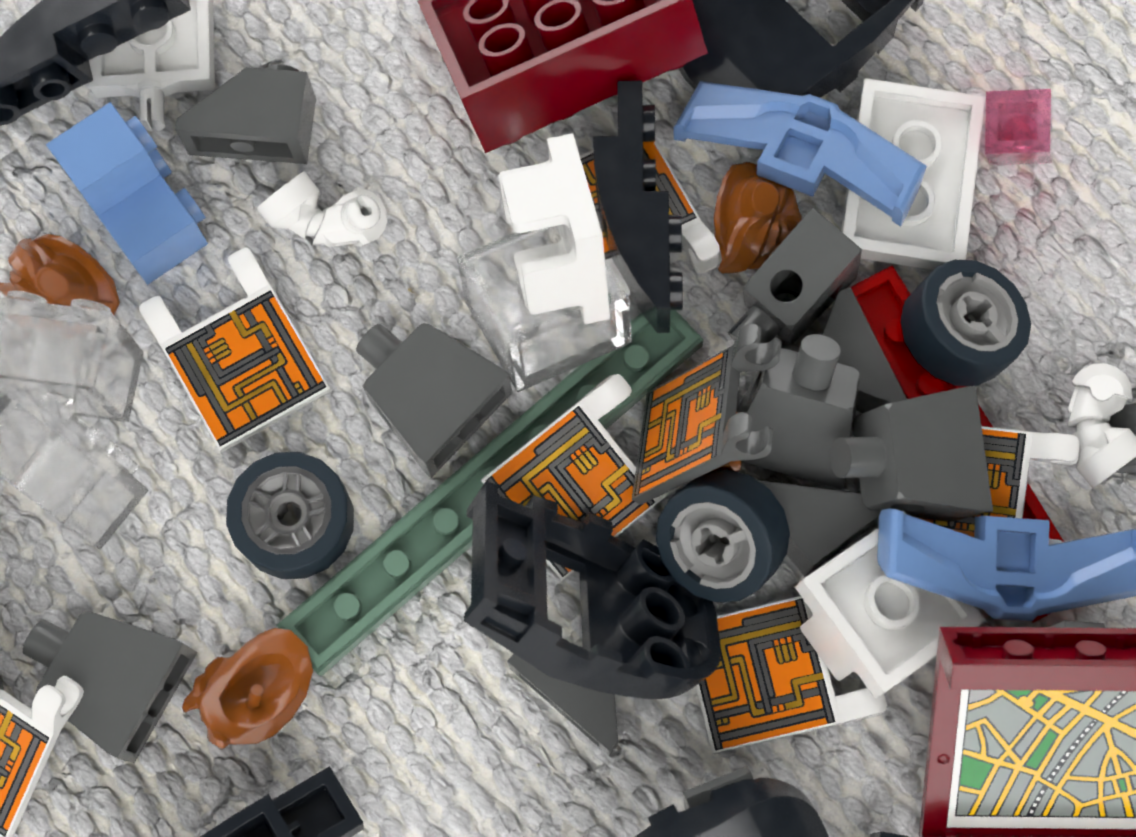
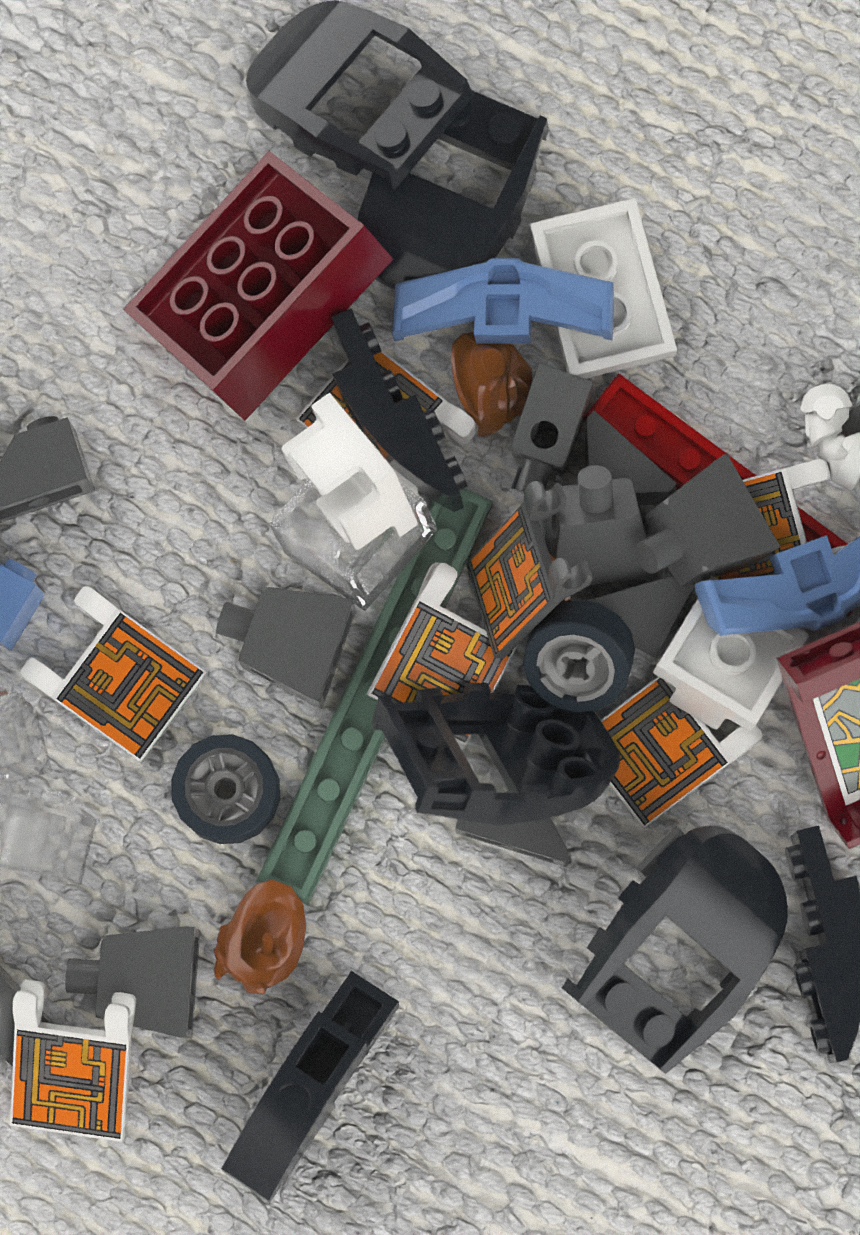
camera: 20 degrees left, 5 degrees up
white arm [256,171,387,247] -> none
black wheel [900,259,1031,386] -> none
clear pink brick [985,89,1053,165] -> none

